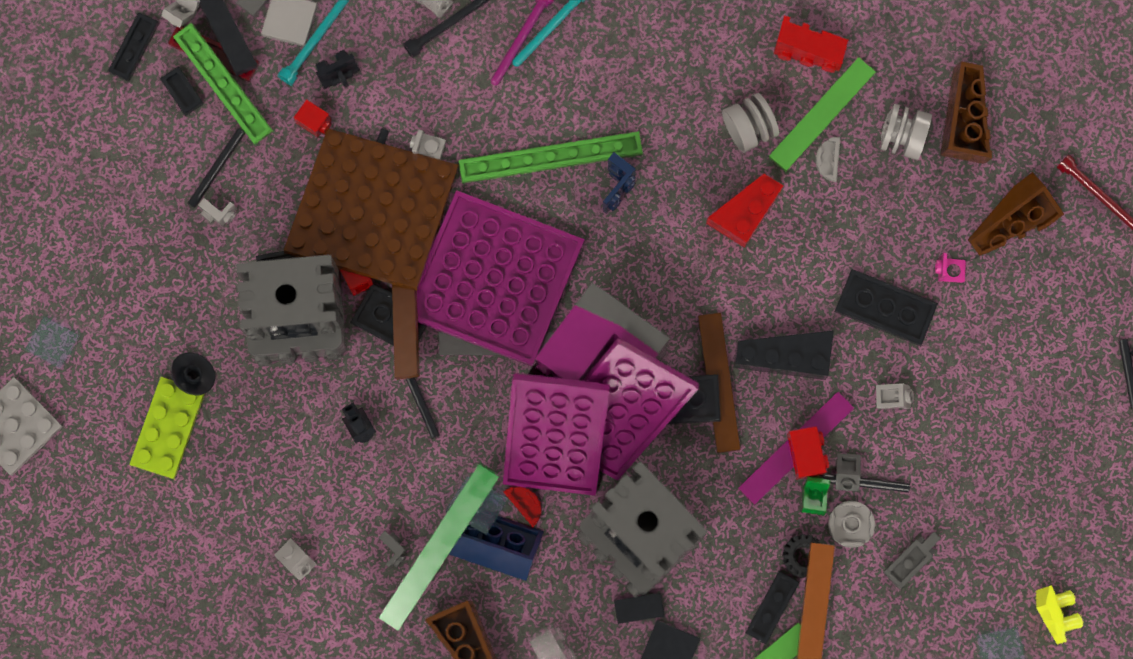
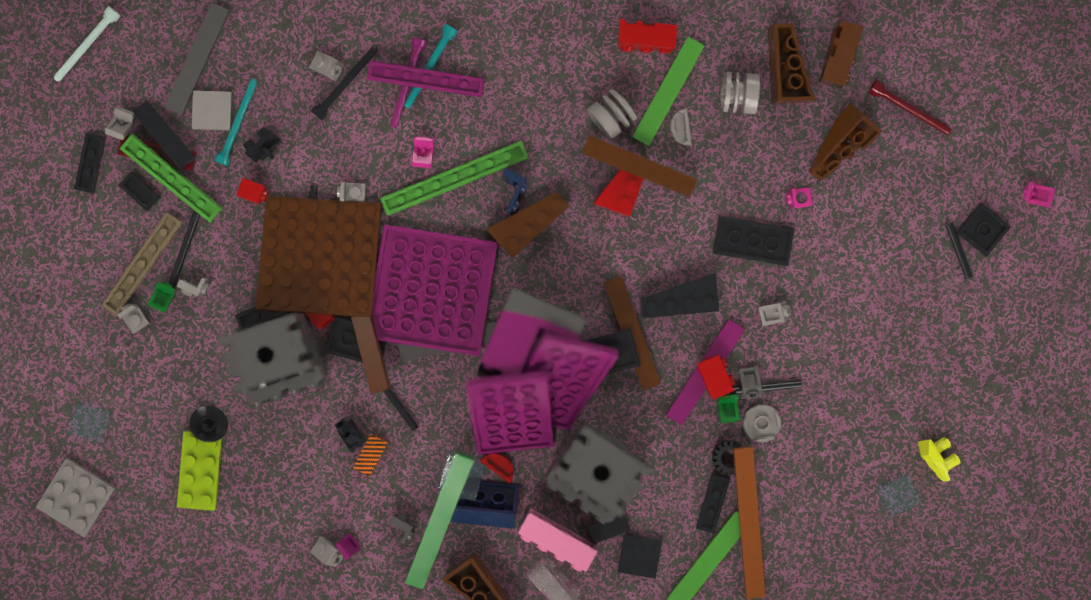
camera: 10 degrees left, 10 degrees up
dark grey hinge [883,532,941,590] -> none
none -> dark tan tile [101,212,184,316]
none -> light grey bracket [118,303,150,334]
none -> green bracket [147,281,176,314]
none -> magenta tile [335,533,361,560]
none -> tile [353,433,388,477]
none -> magenta tile [367,60,484,98]
none -> dark pink bracket [412,136,434,168]
none -> reddish brown wedge [486,192,569,258]
none -> bright pink brick [518,508,598,572]
none -> reddish brown tile [582,135,697,198]
none -> reddish brown wedge [819,20,864,88]

